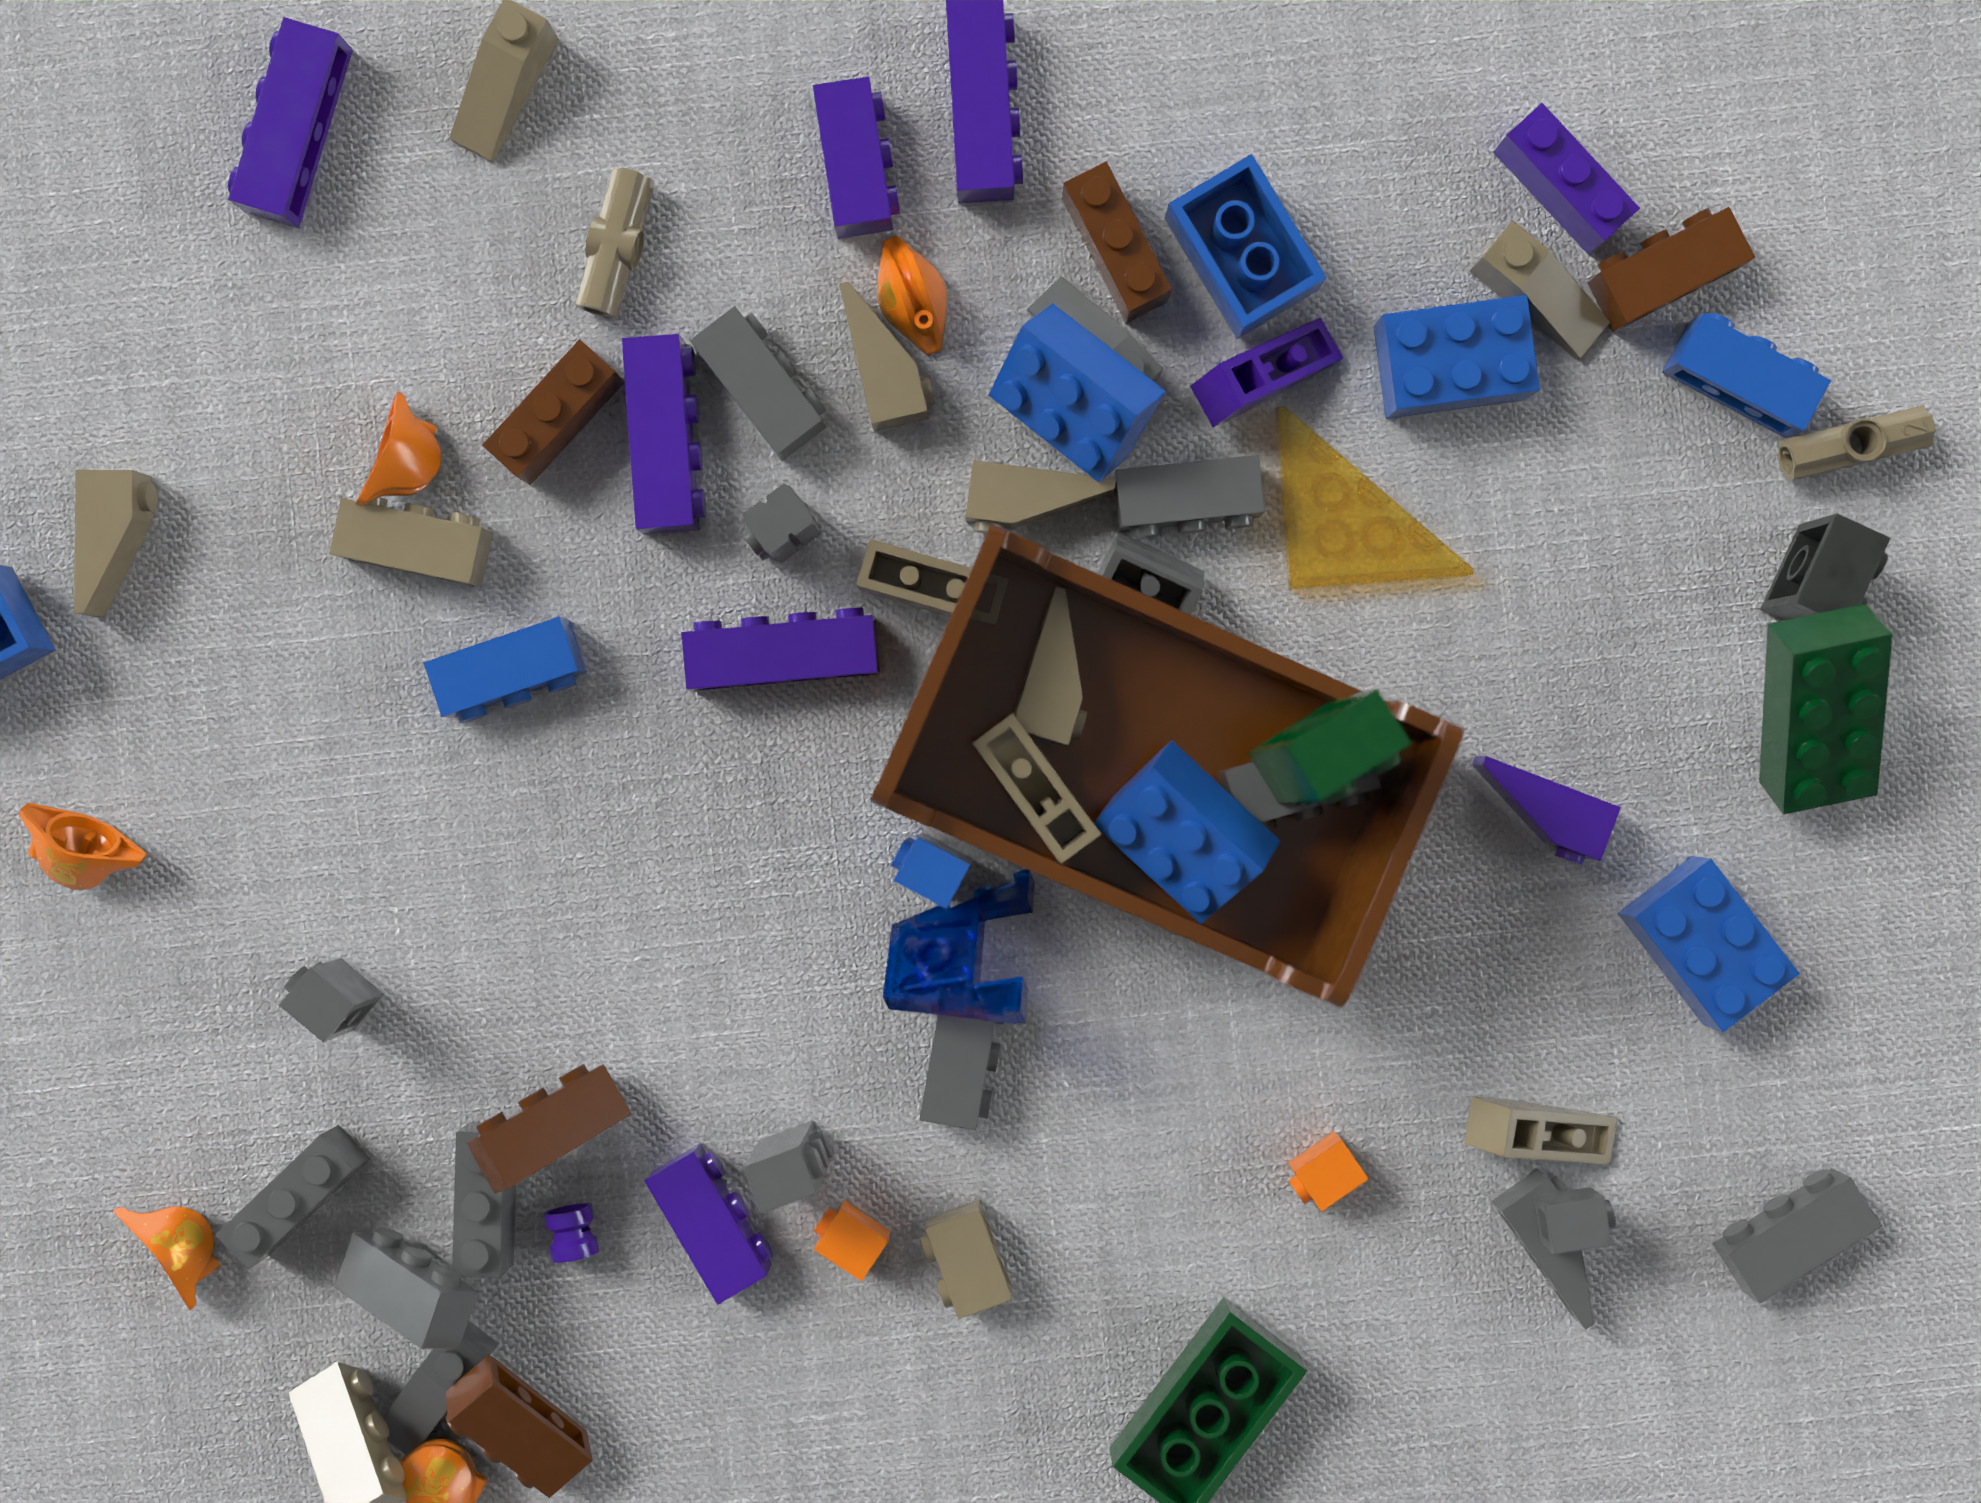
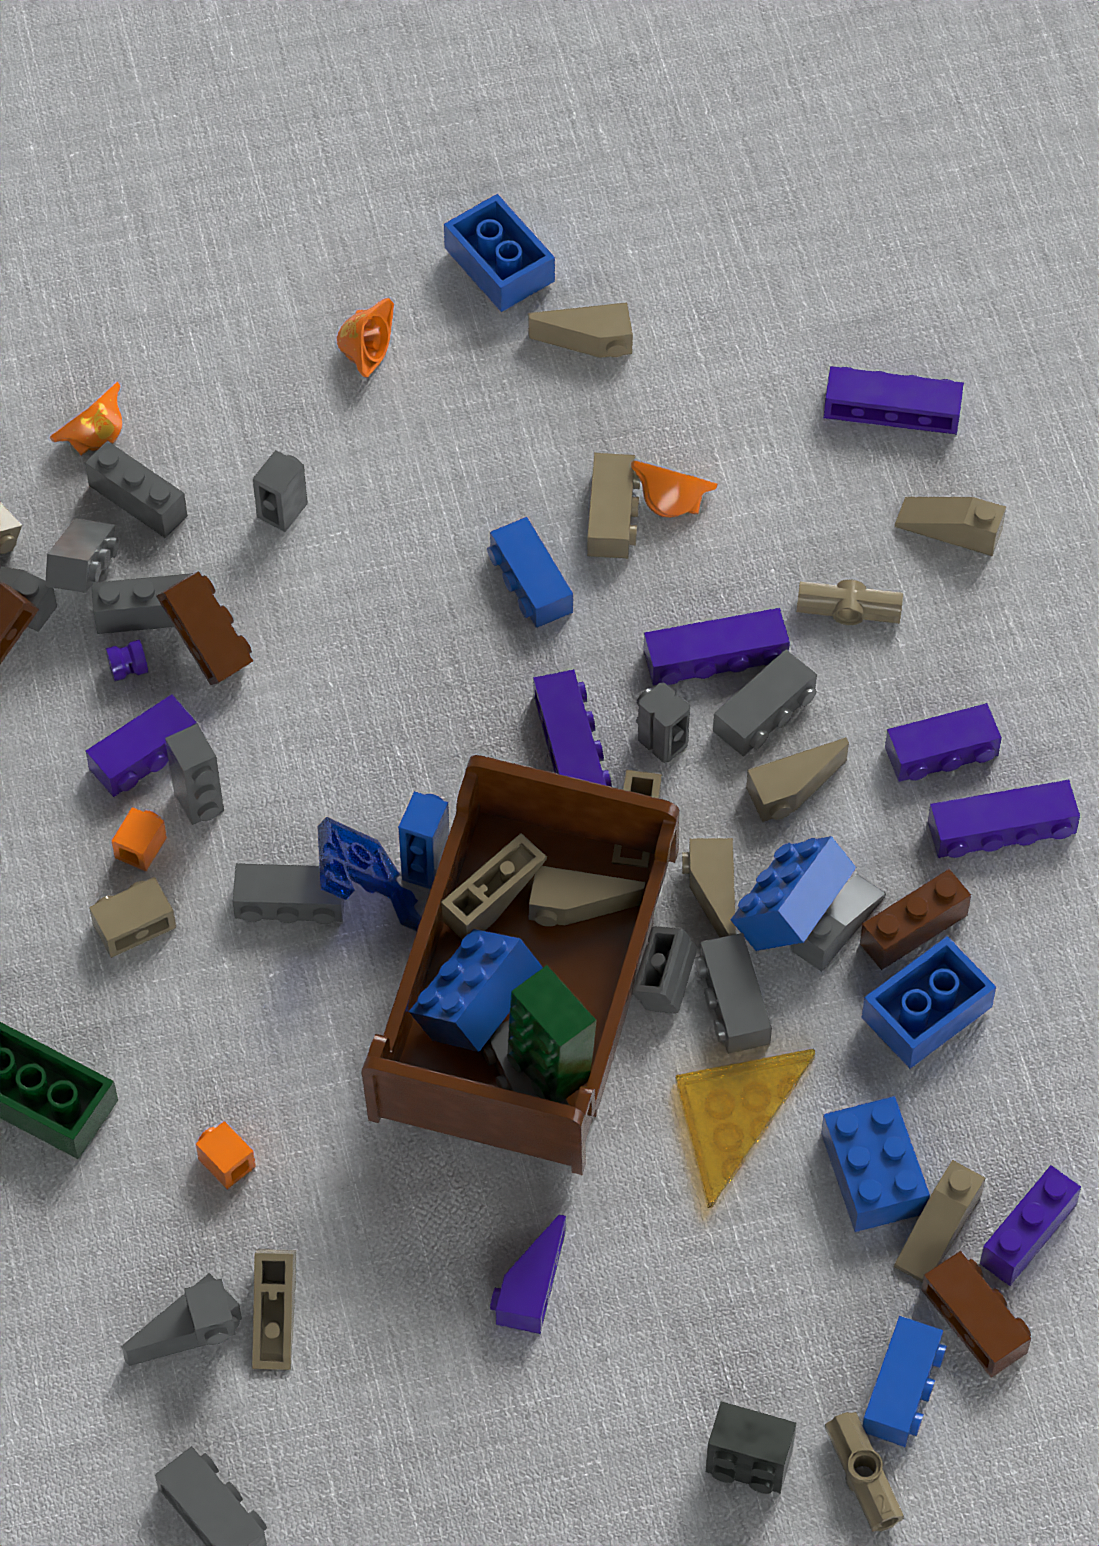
camera: 80 degrees right, 30 degrees down
reddish brown brick [482,339,625,485] -> none
orange hat [877,235,948,356] -> none
dark purple slope [1190,317,1343,427] -> none
blue brick [1617,856,1800,1032] -> none
dark green brick [1759,604,1893,815] -> none

